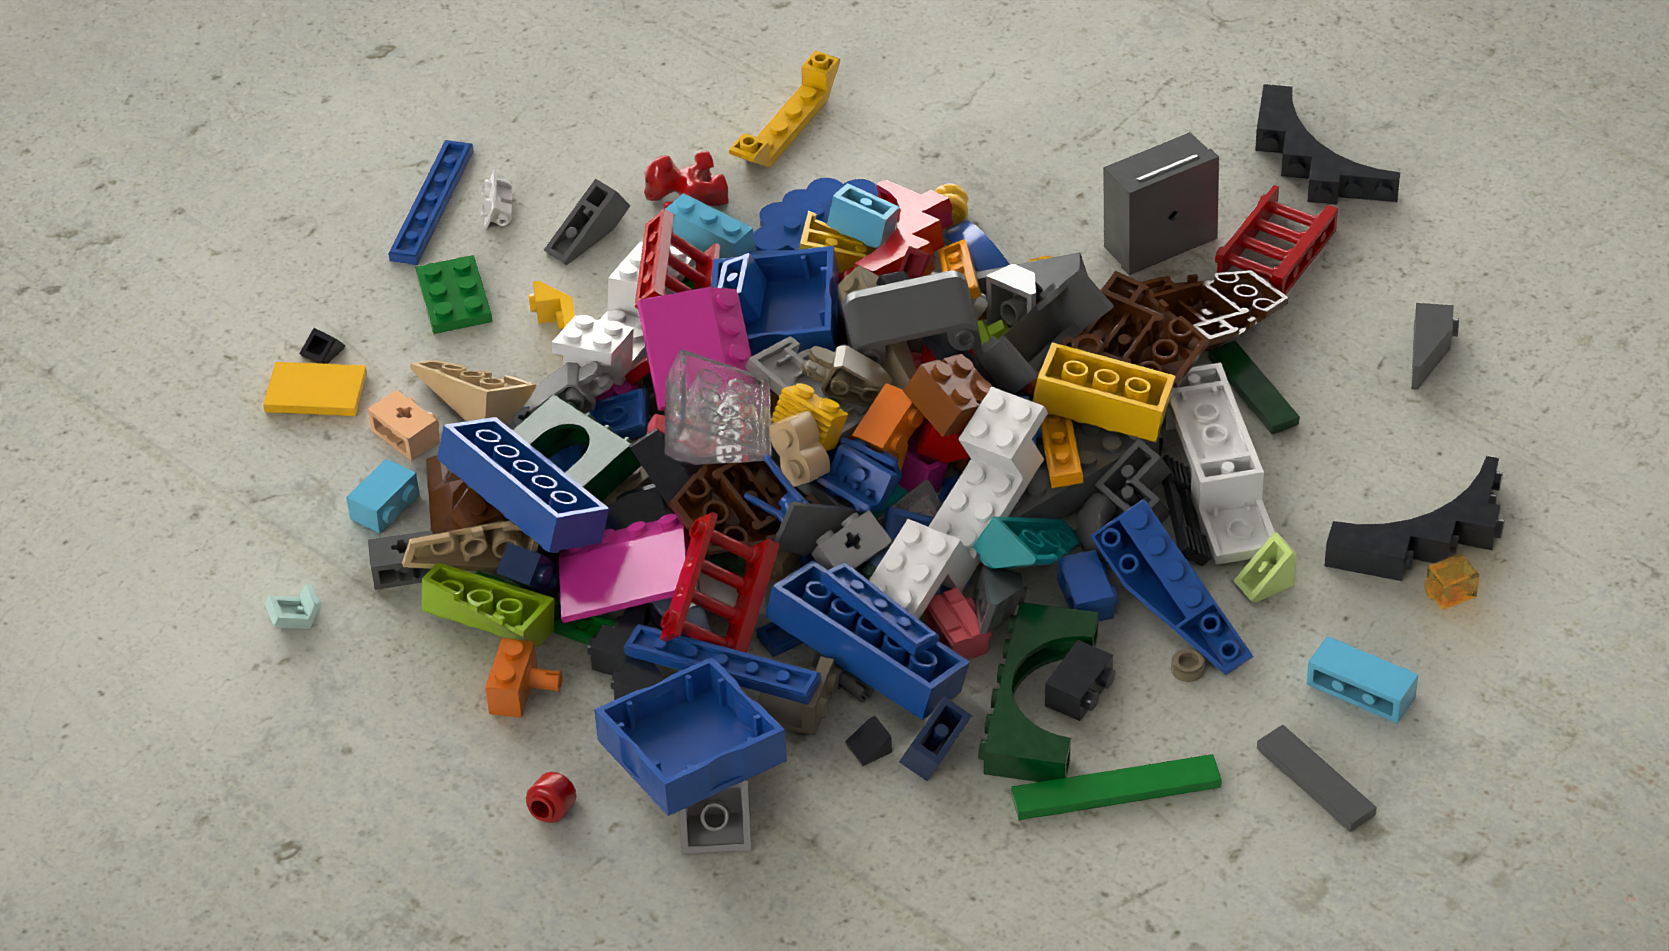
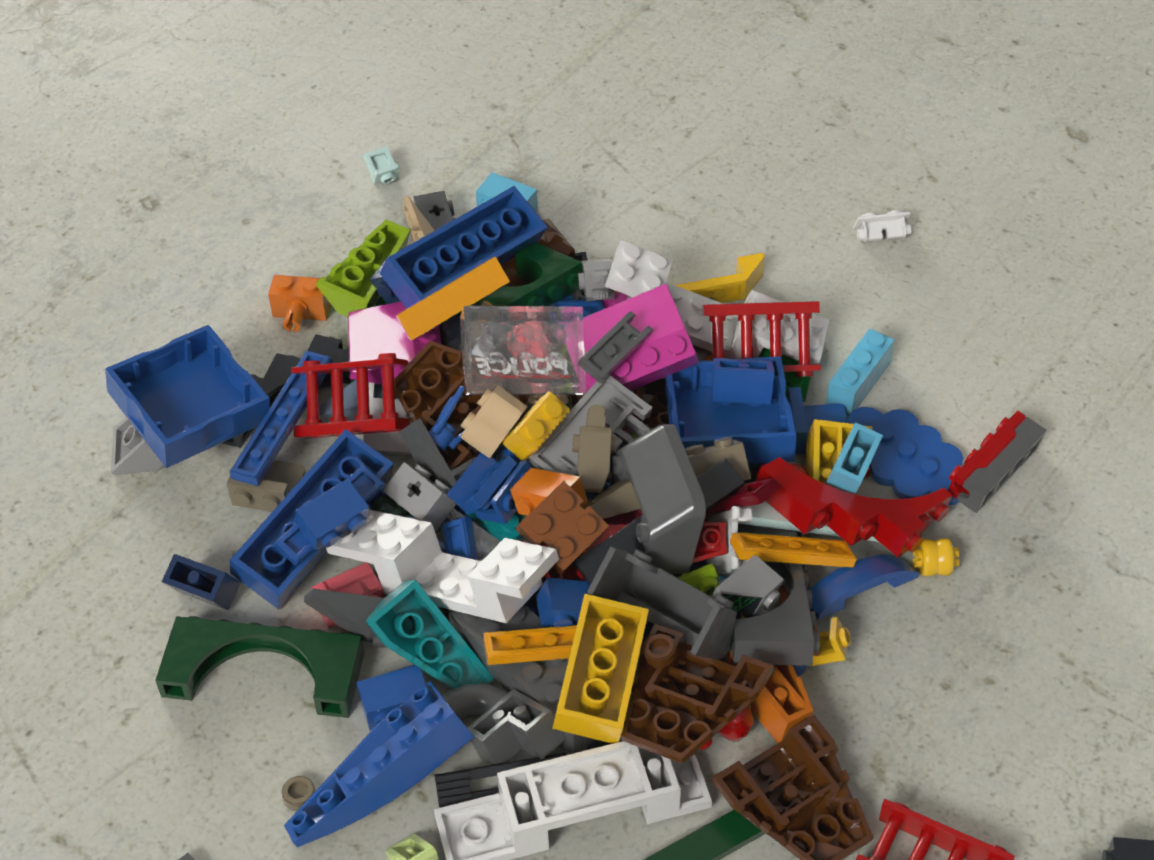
camera: 85 degrees right, 5 degrees up
yellow tile [263,362,367,416] -> none
black slope [299,328,346,364] -> none
light nougat brick [368,390,440,461] -> none
blue tile [388,140,474,265] -> none
tan wedge [410,360,536,425] -> none
green plate [415,255,493,334] -> none
red head [525,772,577,823] -> none
dark grey slope [544,178,630,265] -> none
red animal [644,150,729,209] -> none
yellow slope [729,50,840,168] -> none
black slope [845,716,892,766] -> none
green tile [1011,754,1222,820] -> none
black brick [1045,640,1116,721] -> none
dark grey container [1103,132,1219,275] -> none
none -> blue brick [295,478,369,551]
none -> light orange tile [396,257,510,341]
none -> dark grey hinge [578,311,654,384]
none -> dark grey piece [948,410,1047,513]

